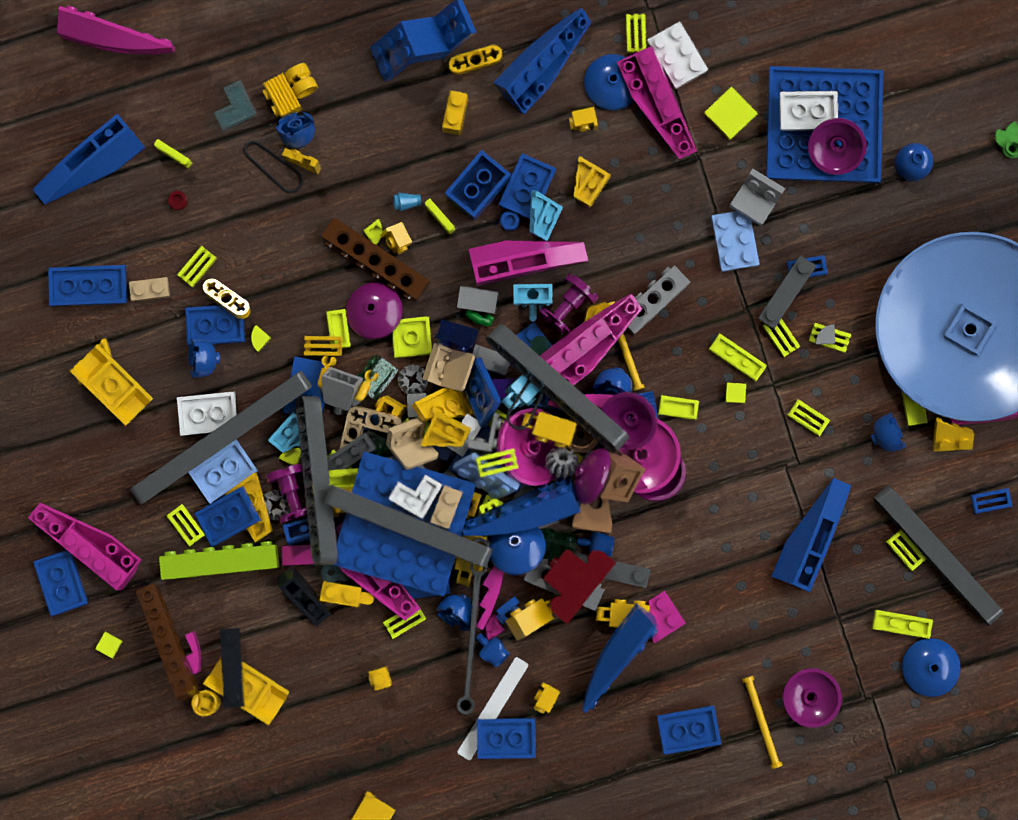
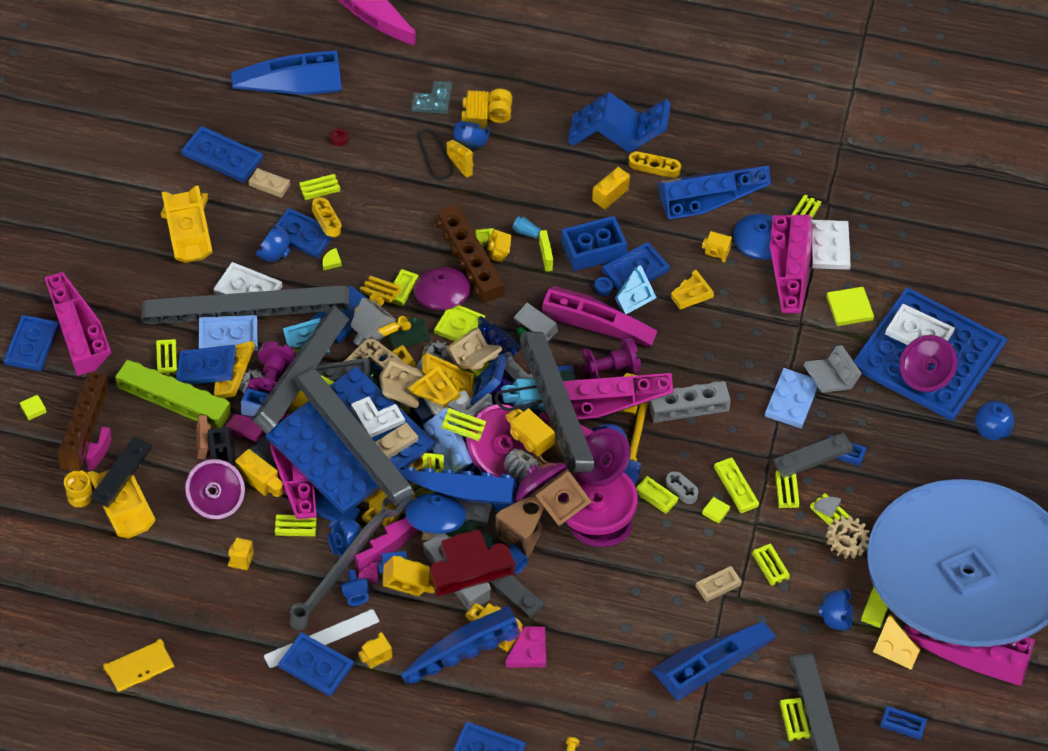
camera: 30 degrees right, 30 degrees down
neon yellow tile [154,139,192,168] -> none
medium azure piece [513,284,552,321] -> none
none -> magenta dish [185,459,245,520]
none -> nougat plate [196,415,211,459]
none -> light grey beam [666,471,699,504]
none -> tan plate [696,566,742,602]
none -> tan gear [825,516,870,559]

